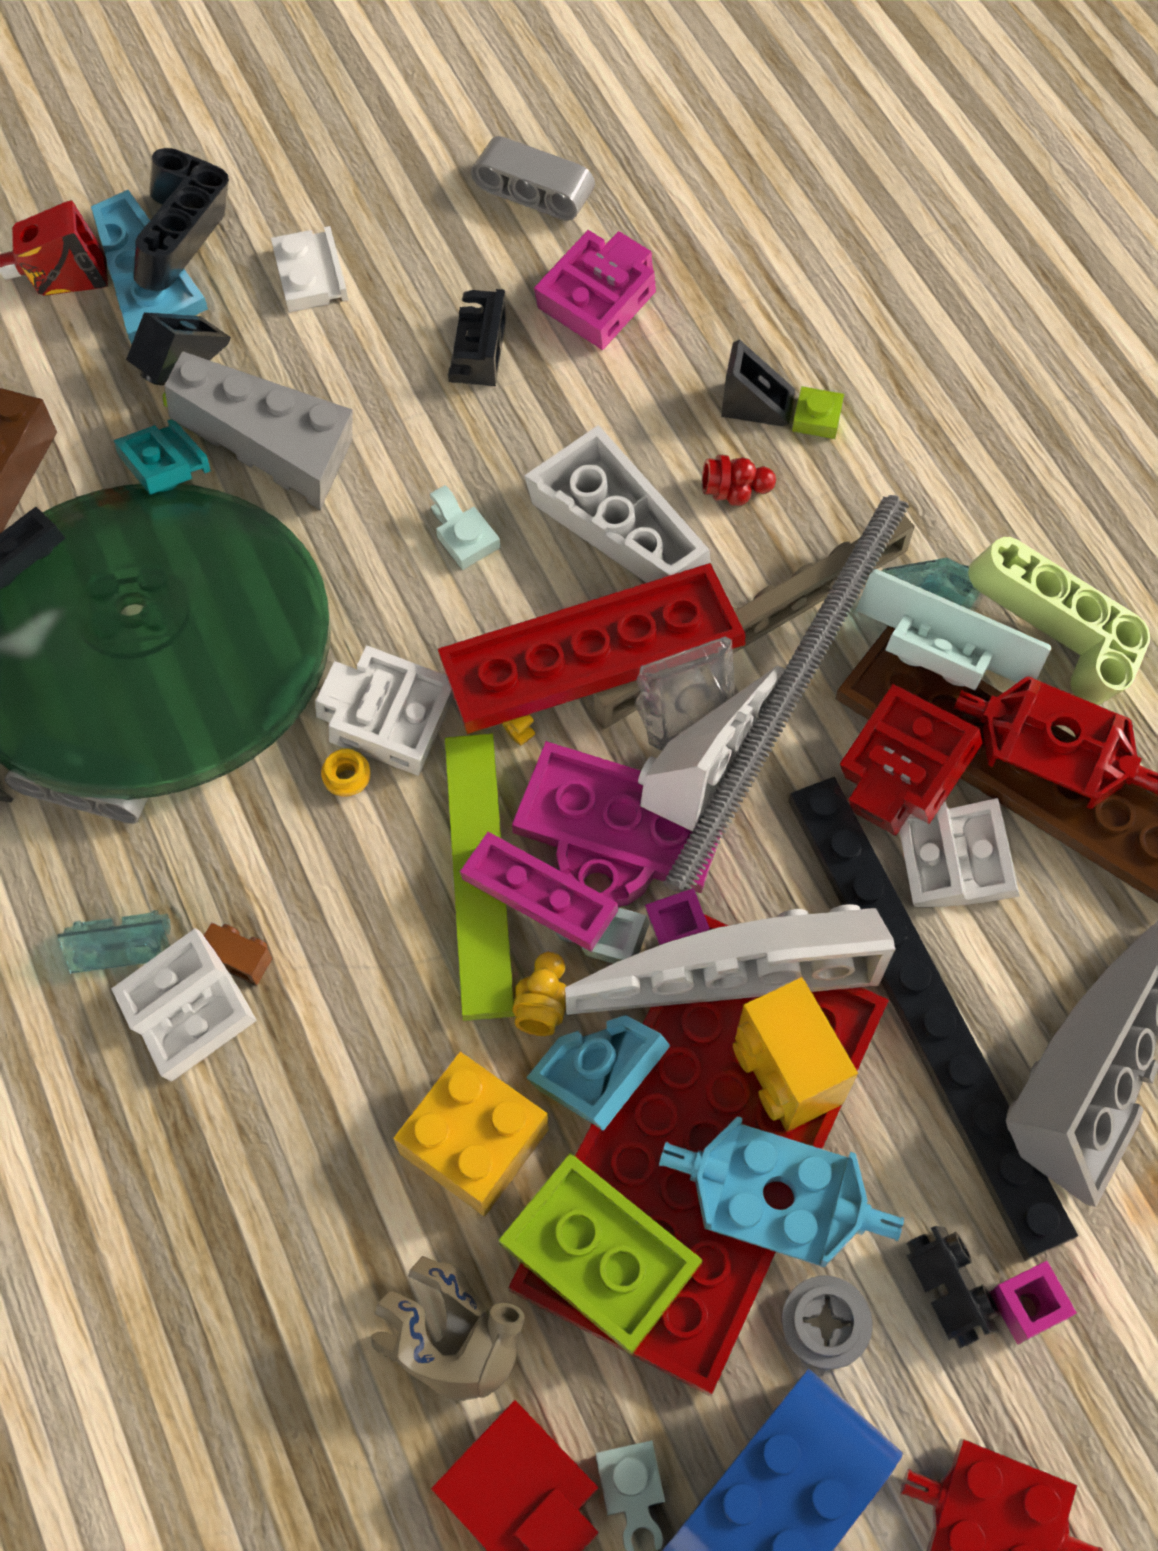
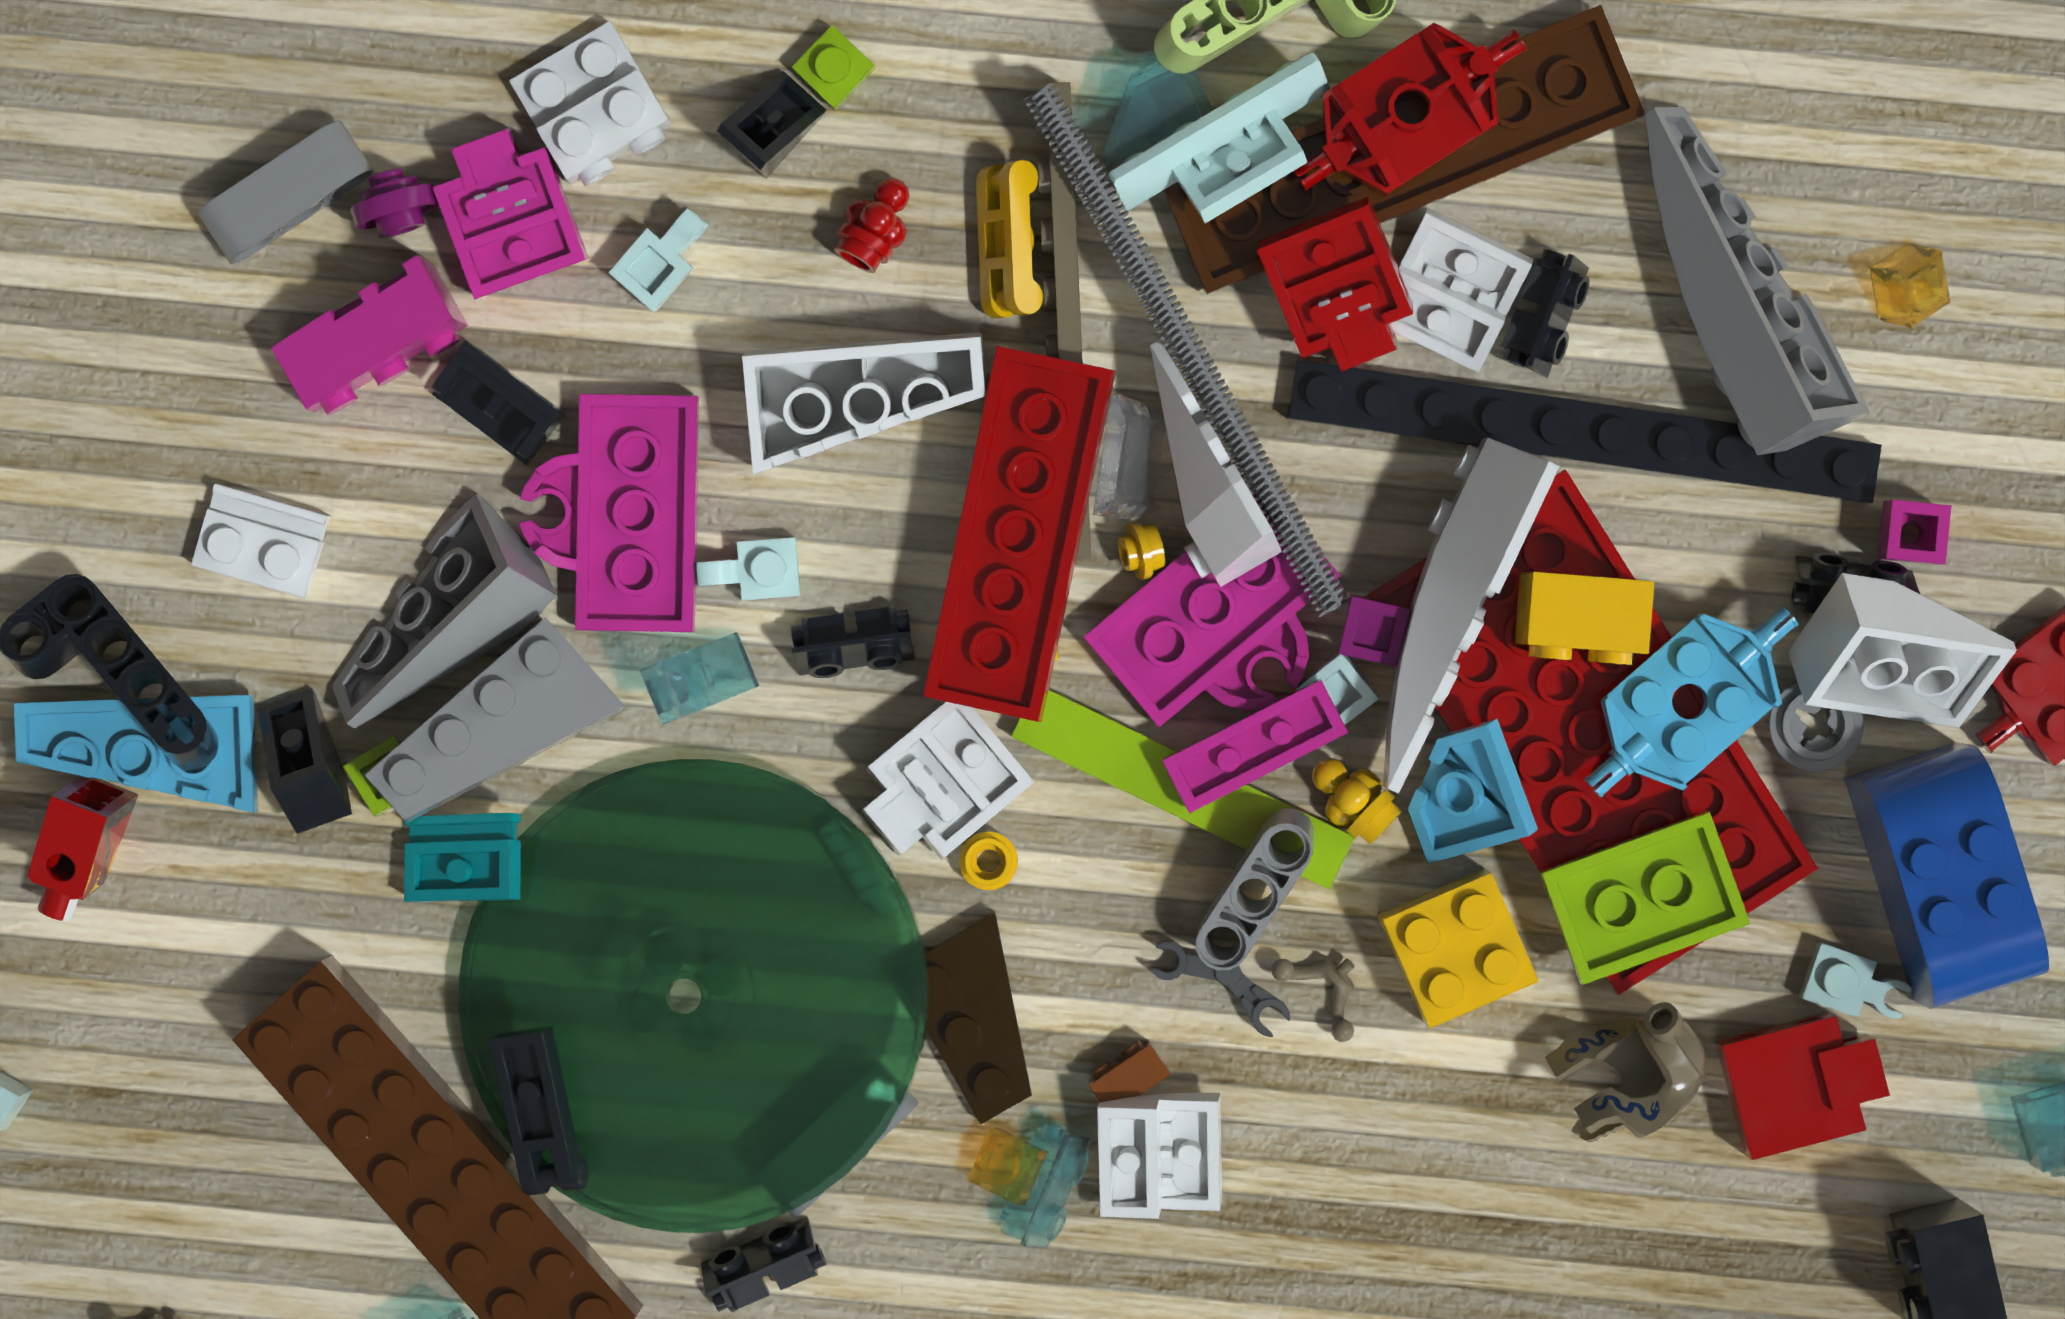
camera: 60 degrees left, 25 degrees up
none -> dark pink wedge [271,255,469,415]
none -> light grey wedge [332,493,557,728]
none -> magenta plate [350,169,439,238]
none -> white plate [509,21,672,186]
none -> dark pink plate [519,394,699,632]
none -> light aqua plate [609,208,709,312]
none -> clear light blue slope [639,632,759,725]
none -> black hinge [791,605,915,678]
none -> dark brown wing [893,911,1032,1124]
none -> clear yellow plate [967,1127,1048,1206]
none -> yellow plate [976,160,1043,319]
none -> yellow plate [1118,521,1165,580]
none -> dark grey piece [1150,940,1290,1037]
none -> light grey beam [1196,809,1315,970]
none -> dark tan piece [1271,958,1355,1042]
none -> black hinge [1501,249,1590,378]
none -> white slope [1788,573,2017,728]

